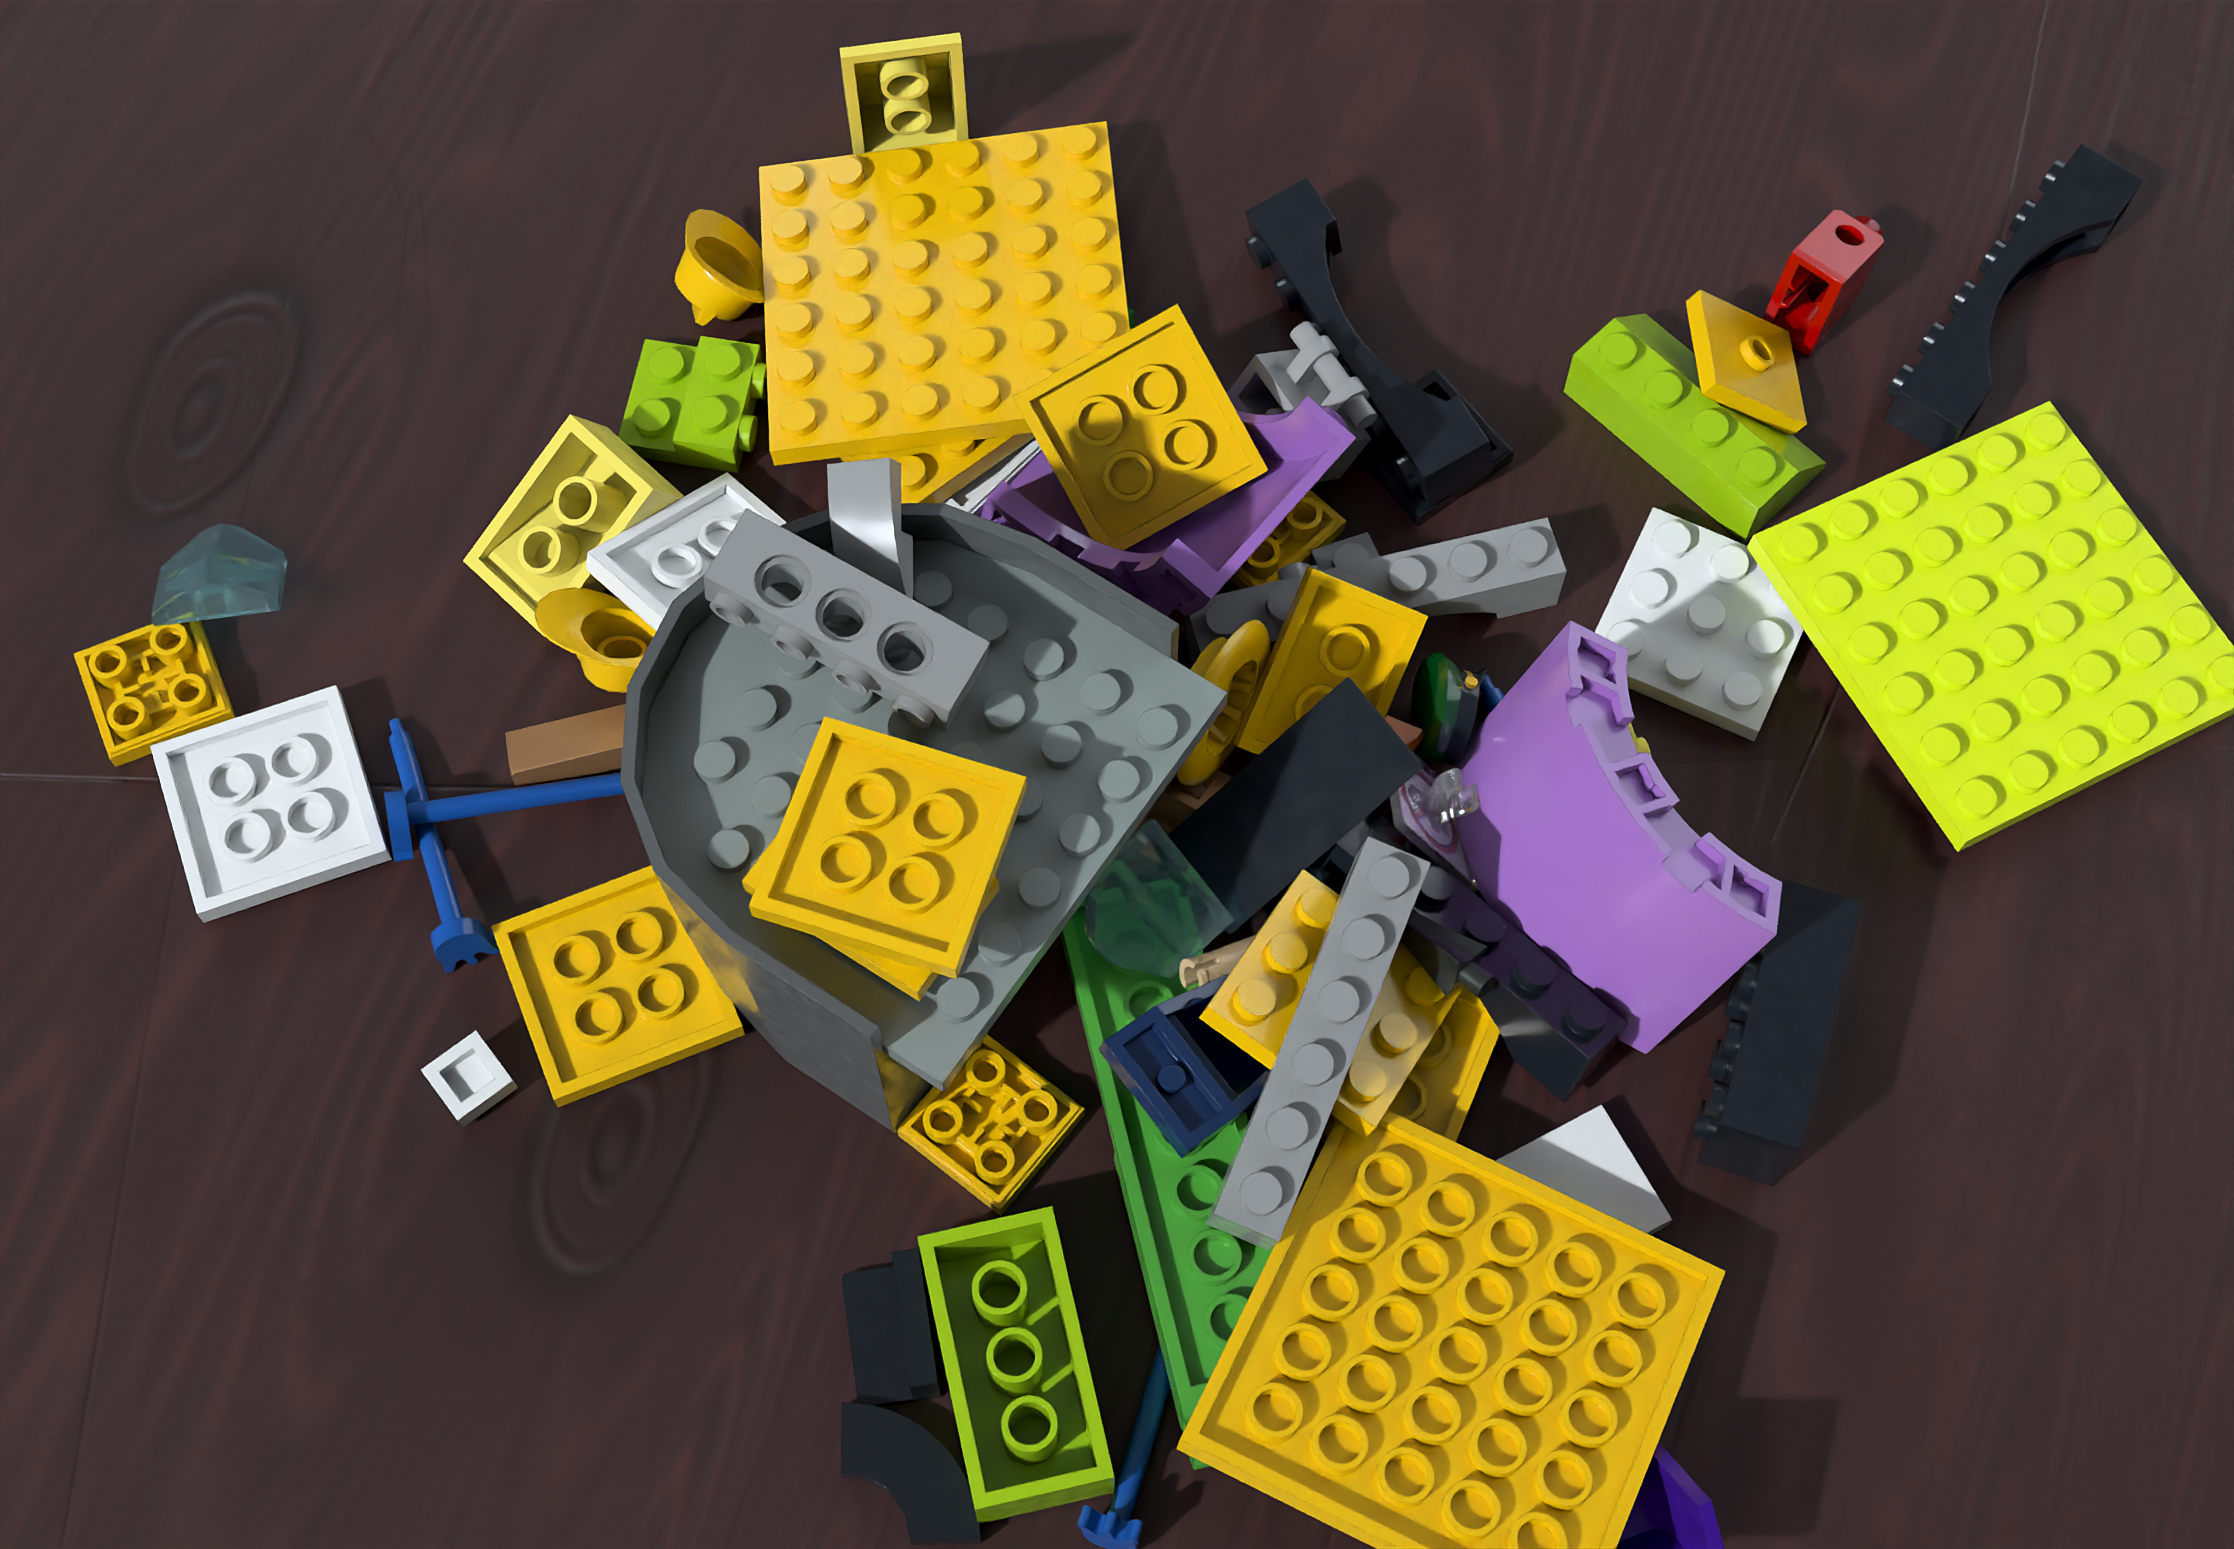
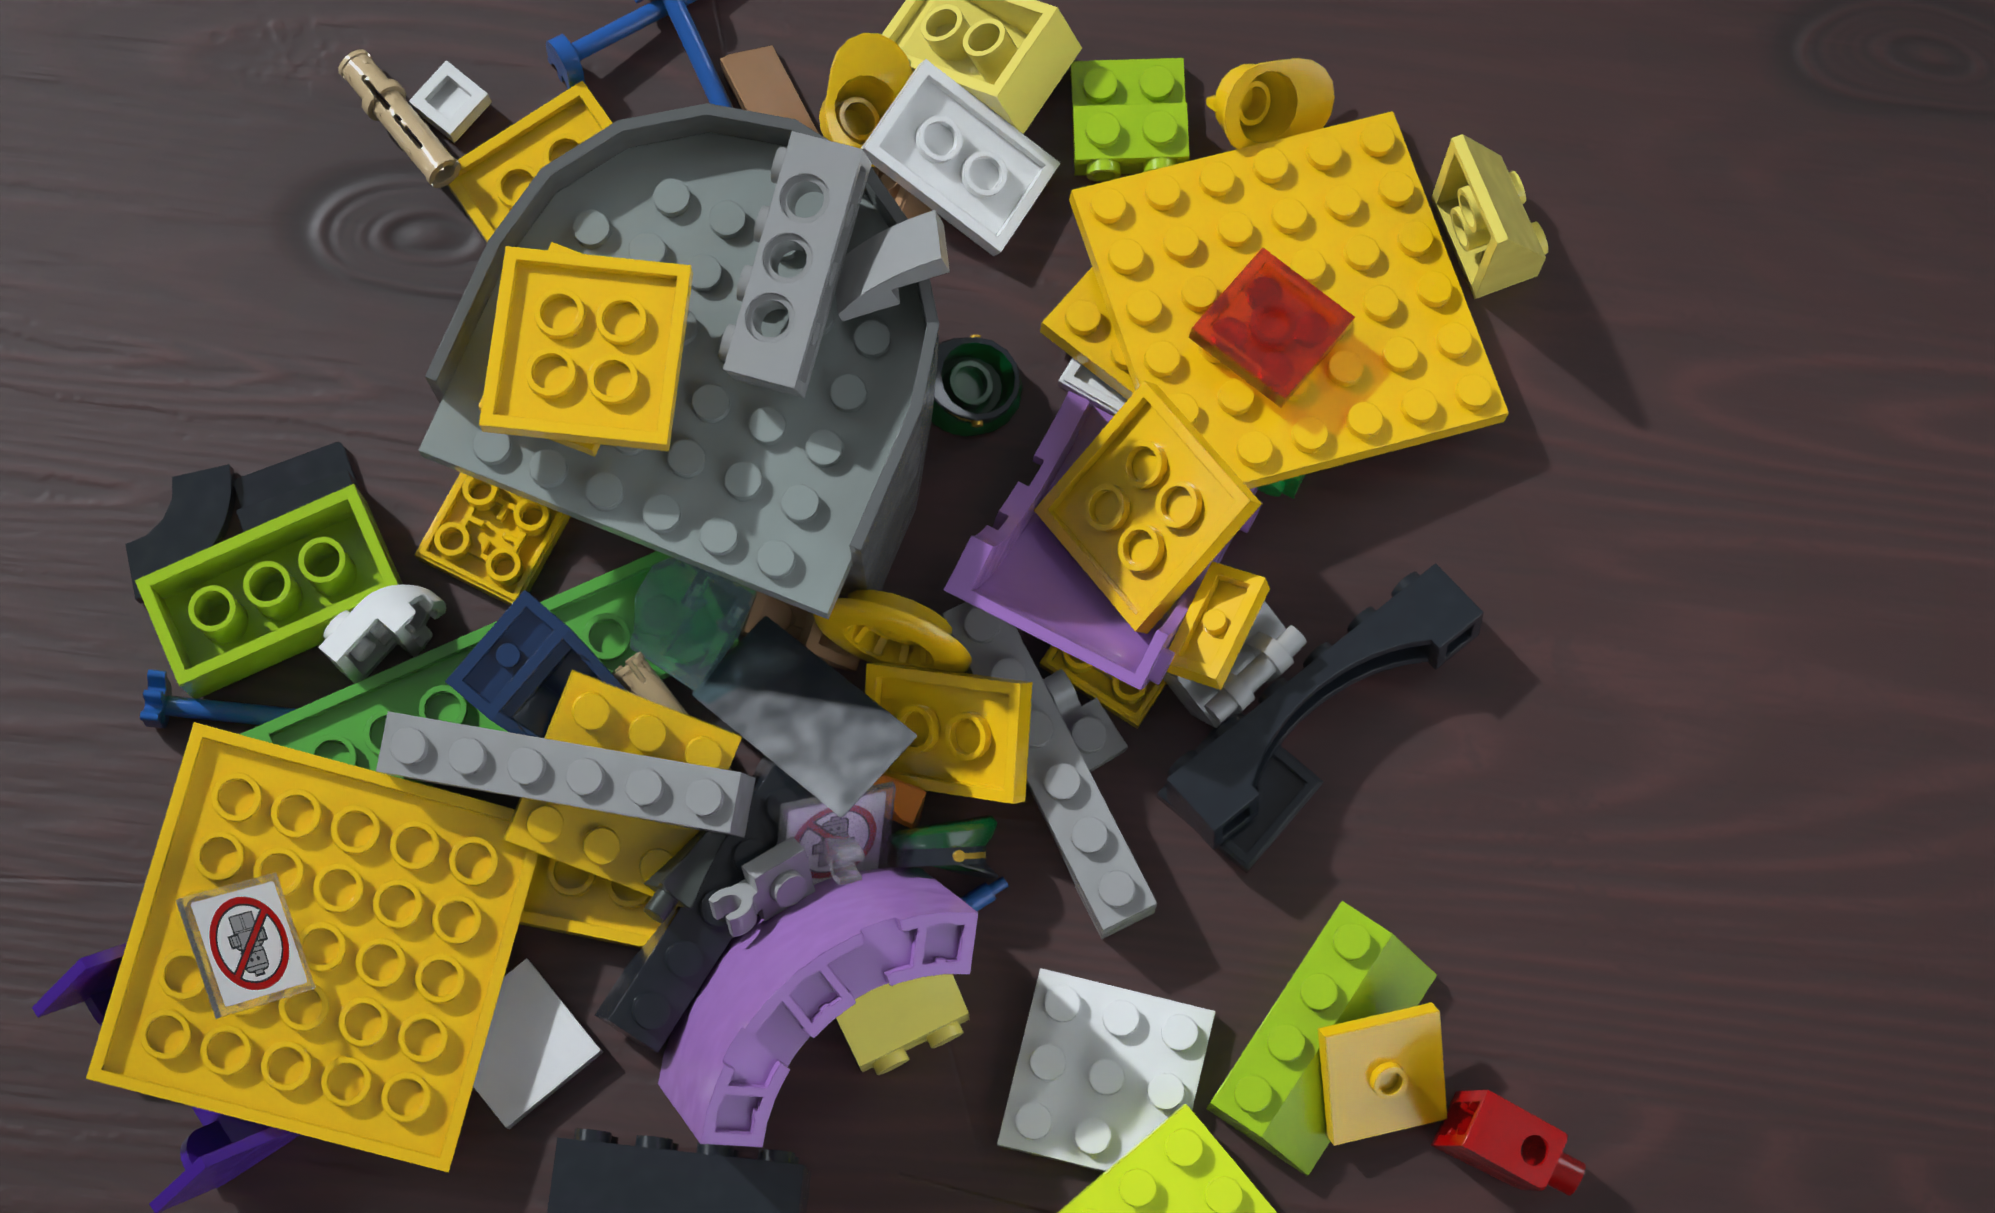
camera: 80 degrees right, 10 degrees up
none -> piece [176,872,316,1019]
none -> white slope [319,584,446,684]
none -> tan pin [338,49,461,188]
none -> light grey plate [709,837,815,937]
none -> yellow plate [1167,561,1270,690]
none -> clear red plate [1189,247,1355,408]

